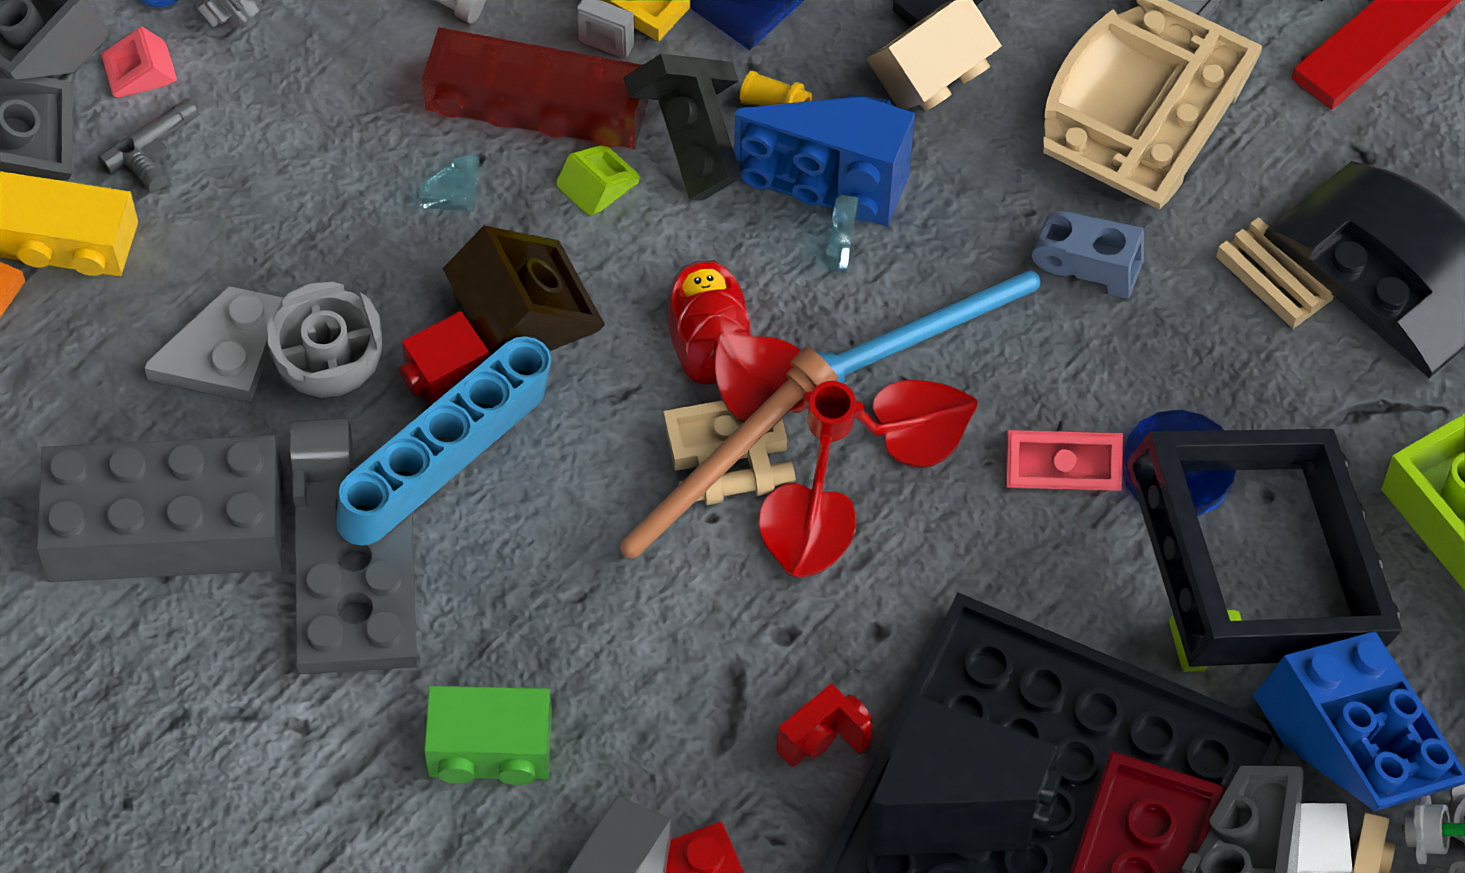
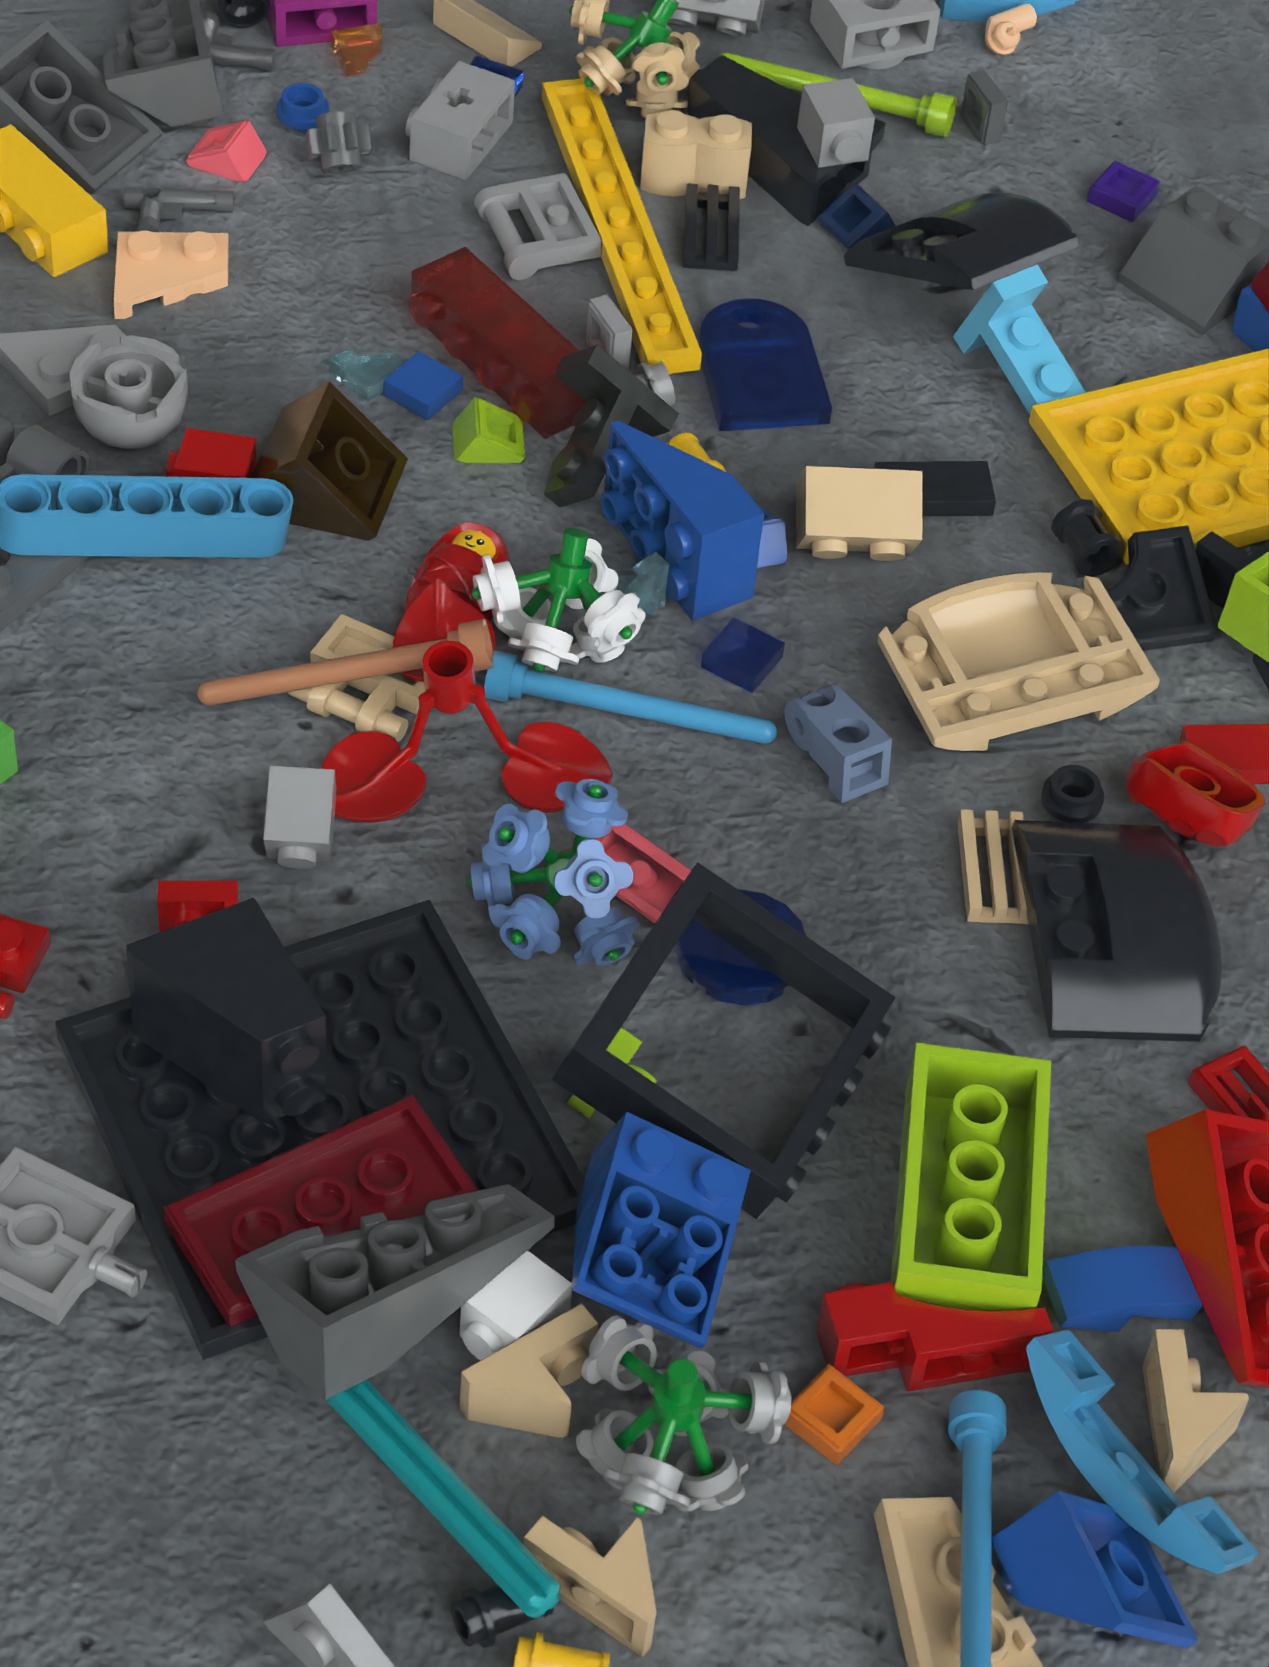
camera: 35 degrees right, 10 degrees down
none -> light nougat wing [114,231,229,319]
none -> light grey brick [264,766,337,869]
none -> blue tile [383,351,463,420]
none -> medium blue plant [467,779,640,965]
none -> white plant [472,528,646,672]
none -> light grey plate [635,361,676,406]
none -> clear blue tile [701,617,785,693]
none -> black plate [1041,765,1104,823]
none -> red piece [1125,741,1265,847]

